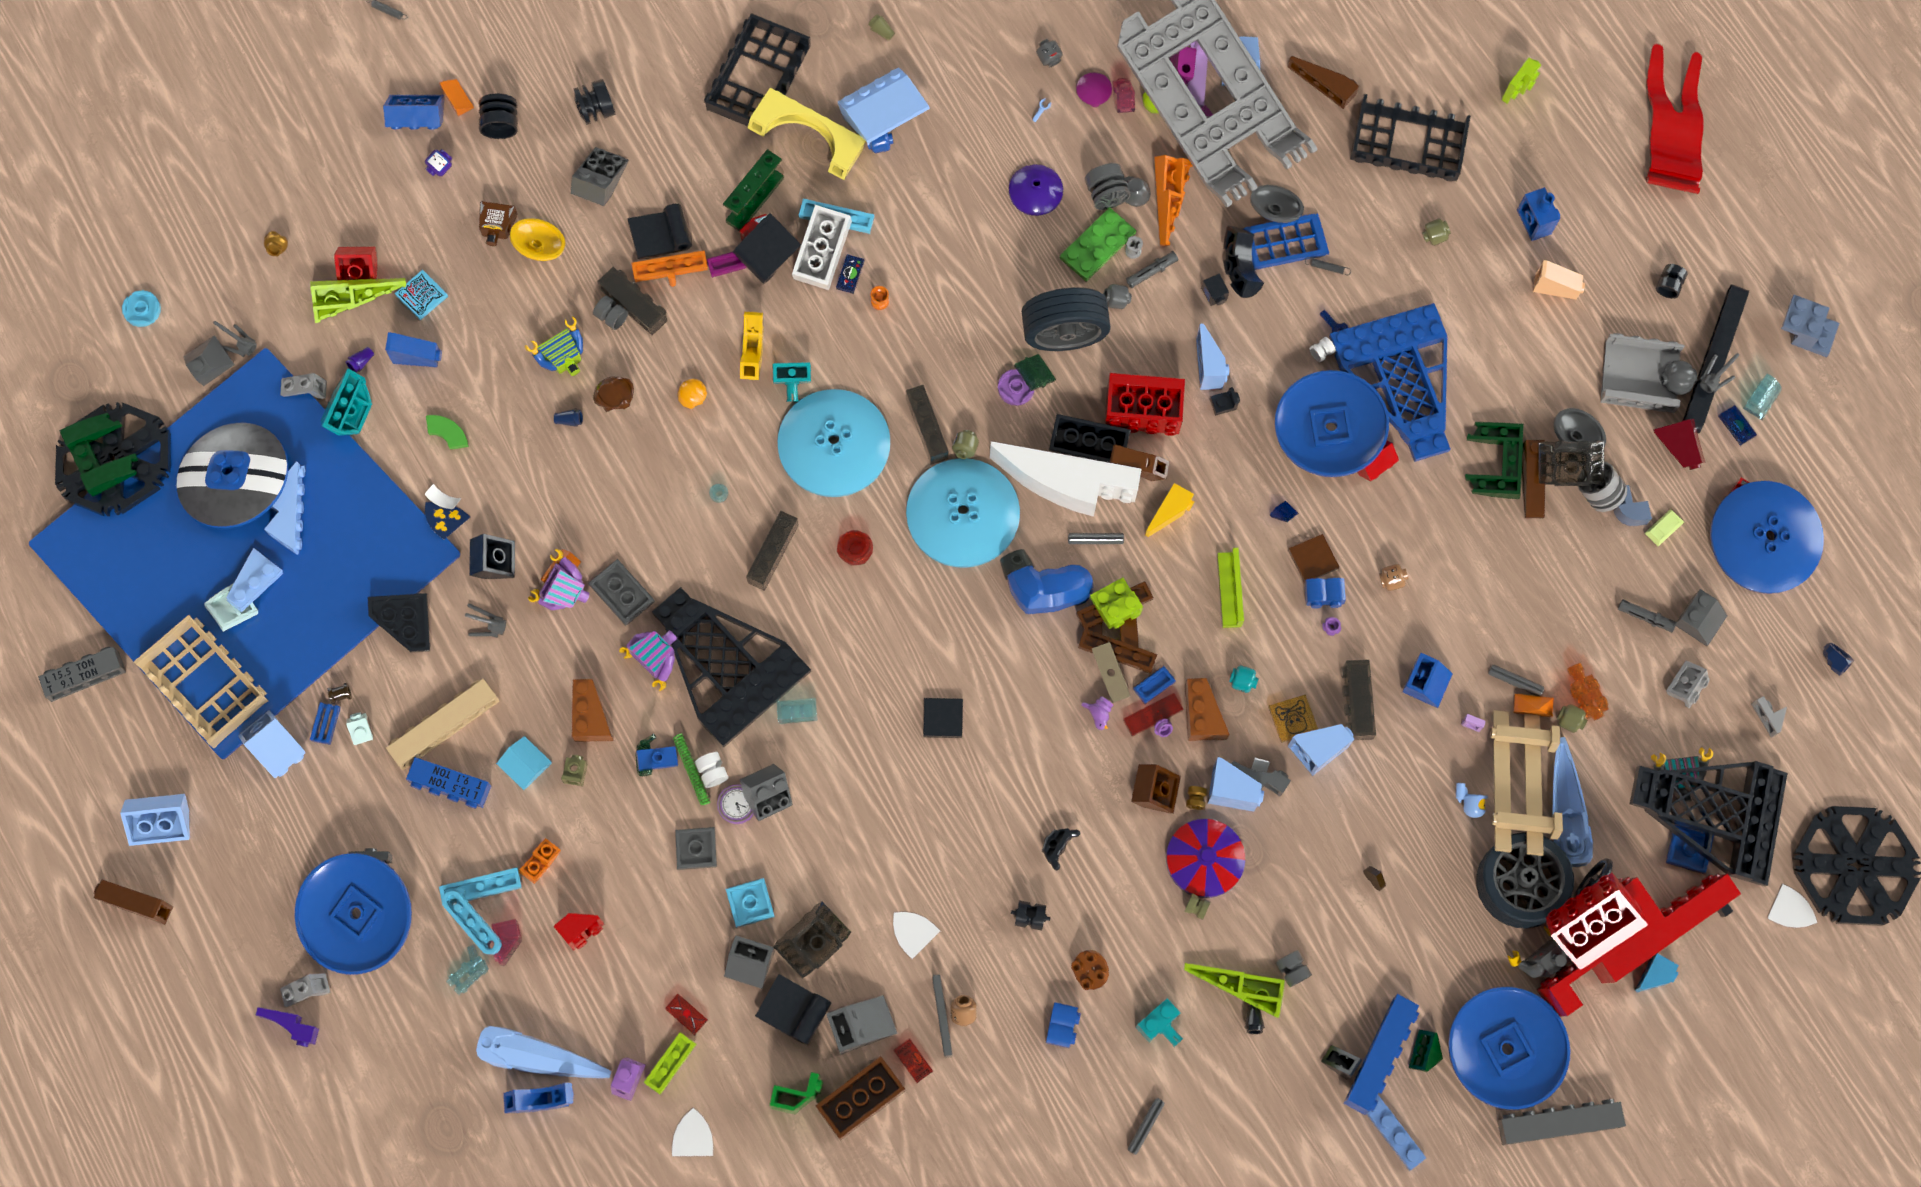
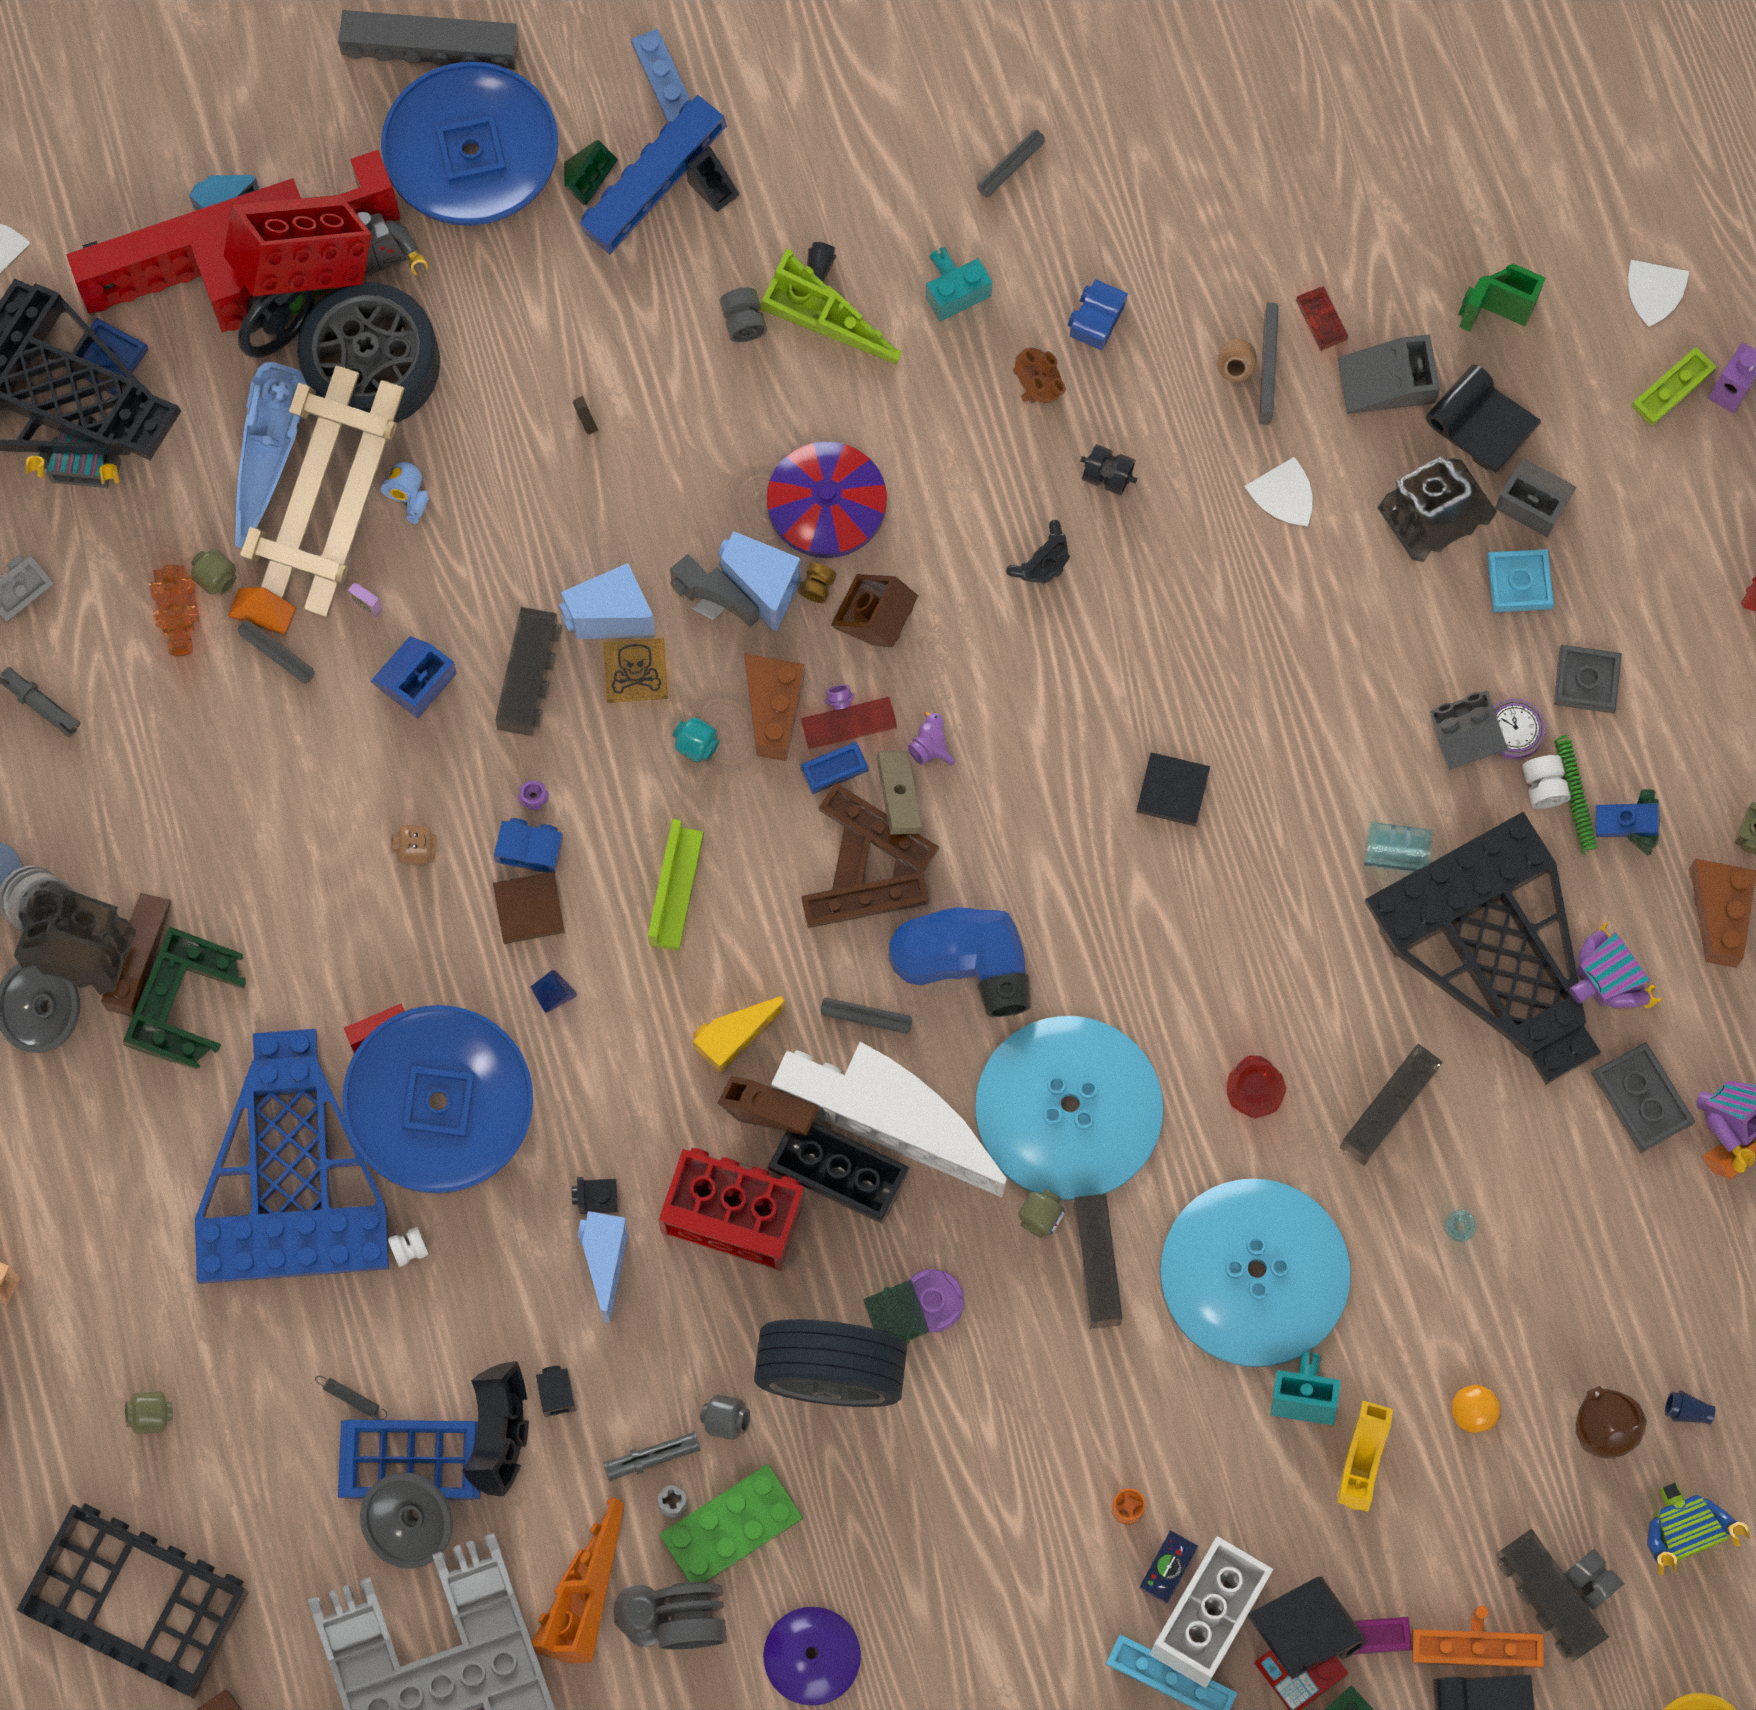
camera: 165 degrees left, 0 degrees up
clear red tile [664,994,708,1036] -> none
reddish brown brick [815,1056,906,1141] -> none
lime plate [1090,577,1143,629] -> none
olive wheel [1184,893,1210,920] -> none
clear blue bar [1319,310,1348,333] -> none

